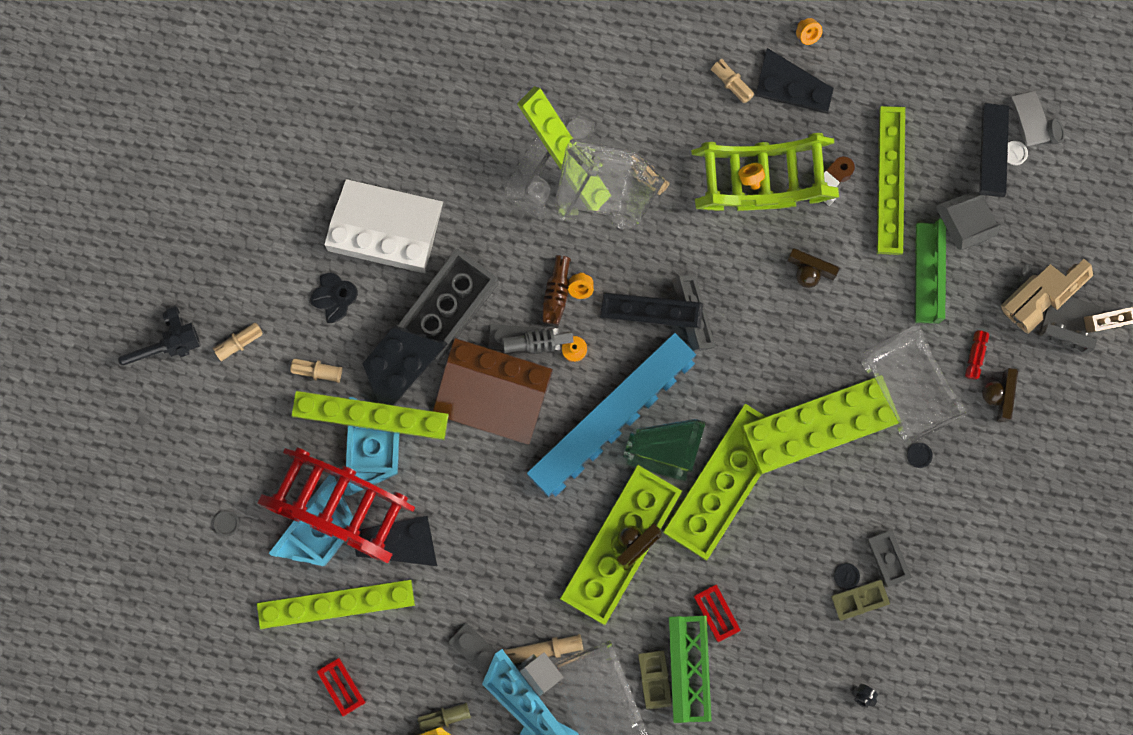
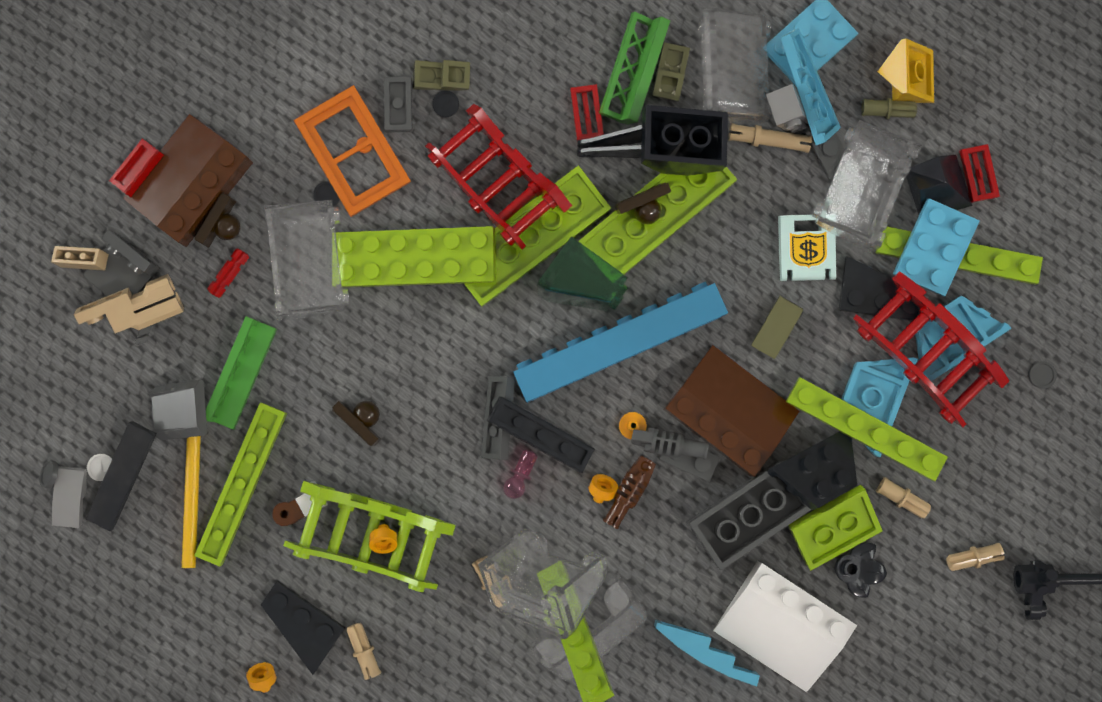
camera: 155 degrees left, 5 degrees up
none -> red tile [109,138,164,197]
none -> reddish brown slope [123,114,253,247]
none -> yellow piece [181,436,201,568]
none -> orange door [294,85,411,217]
none -> red fence [425,104,572,250]
none -> clear pink axle [503,450,537,499]
none -> black slope [577,105,728,176]
none -> medium azure slope [654,620,760,687]
none -> olive slope [751,295,803,359]
none -> light aqua container [778,214,836,281]
none -> lime plate [788,485,882,571]
none -> clear windscreen [812,120,922,254]
none -> medium azure plate [893,198,980,296]
none -> black slope [904,155,973,215]

